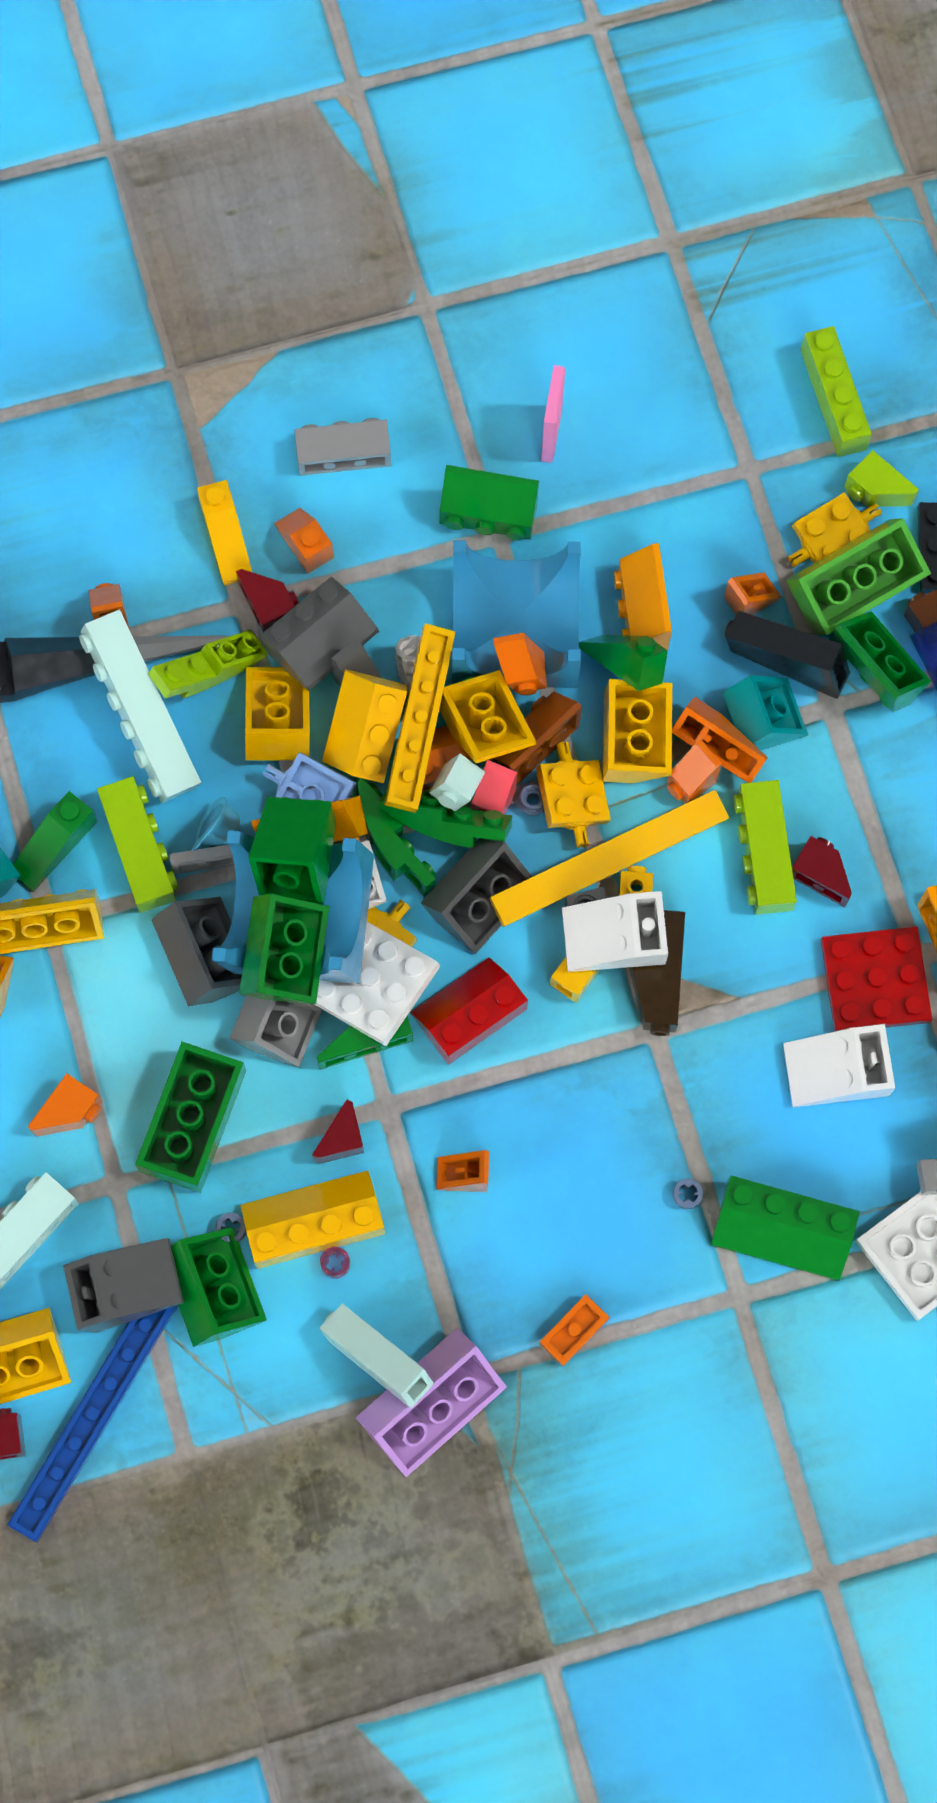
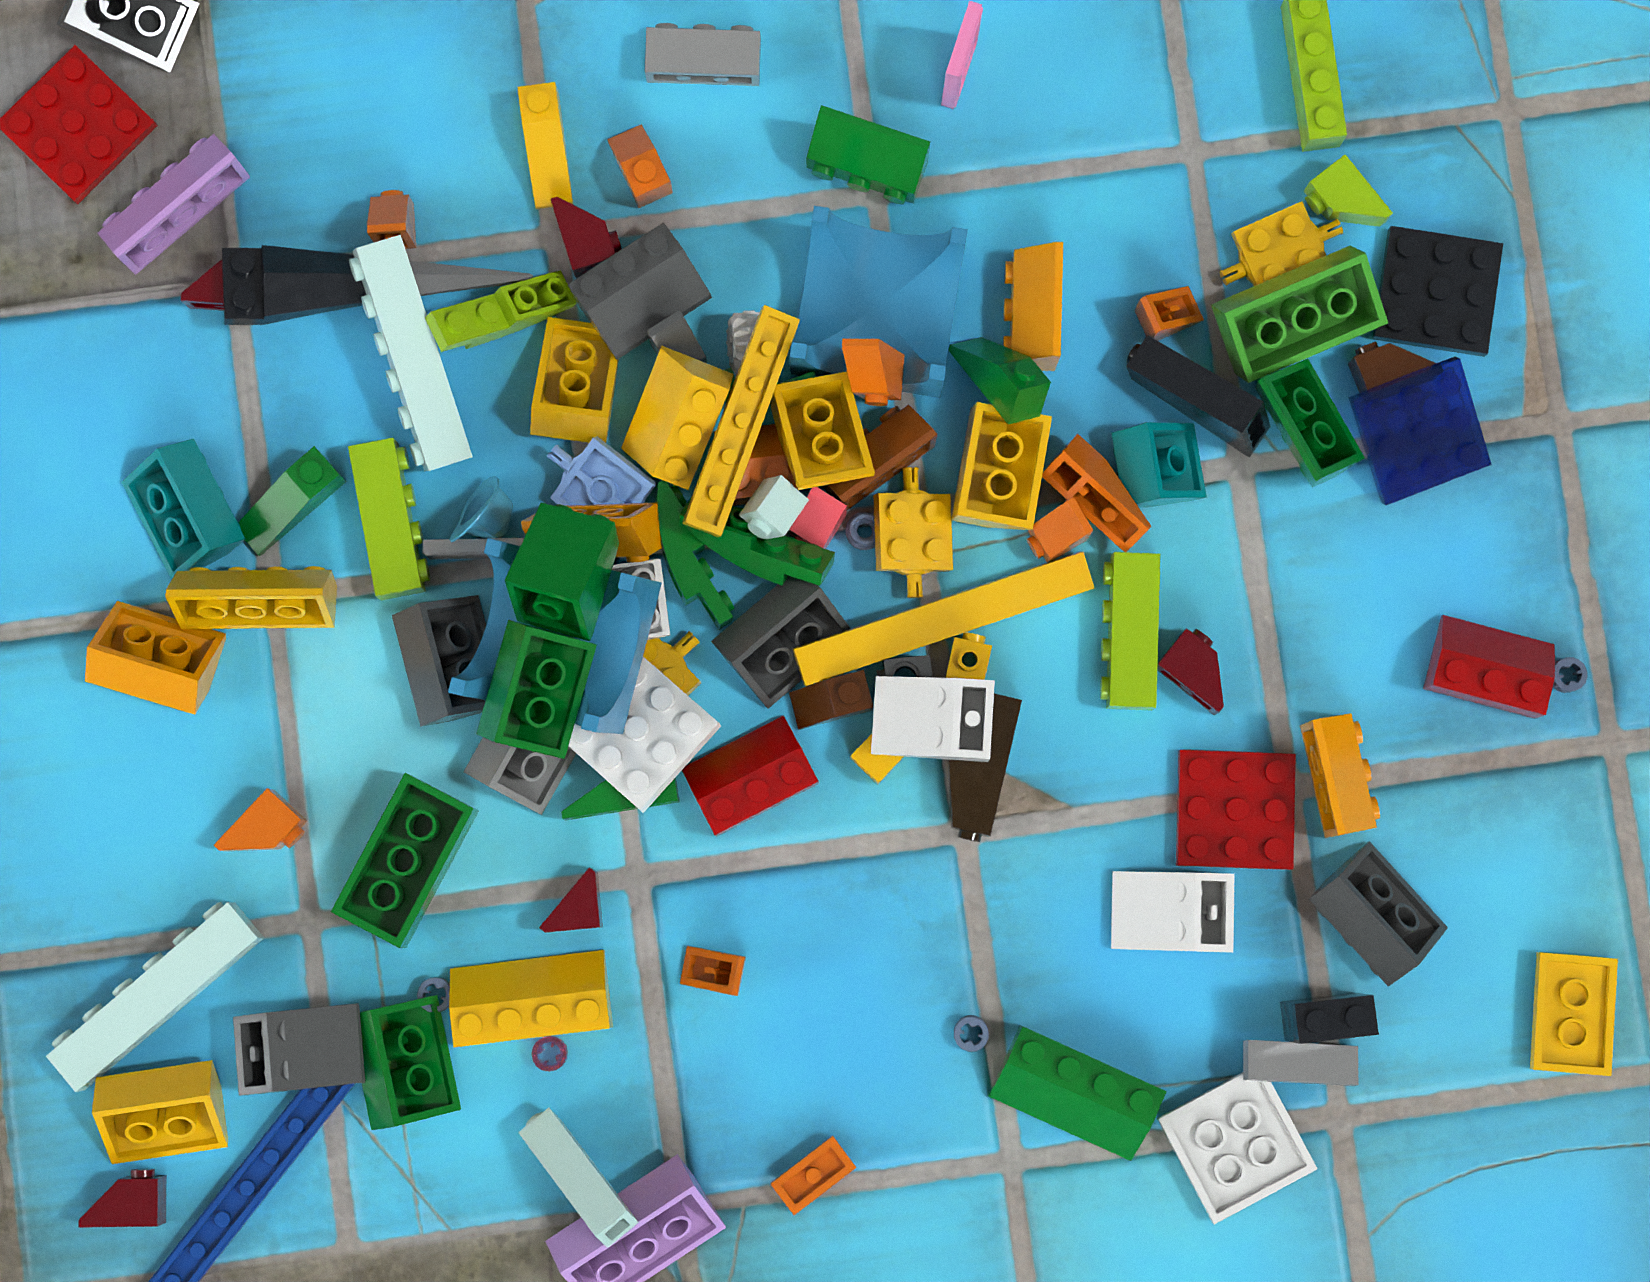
camera: 10 degrees right, 10 degrees up
none -> reddish brown slope [789,670,874,730]

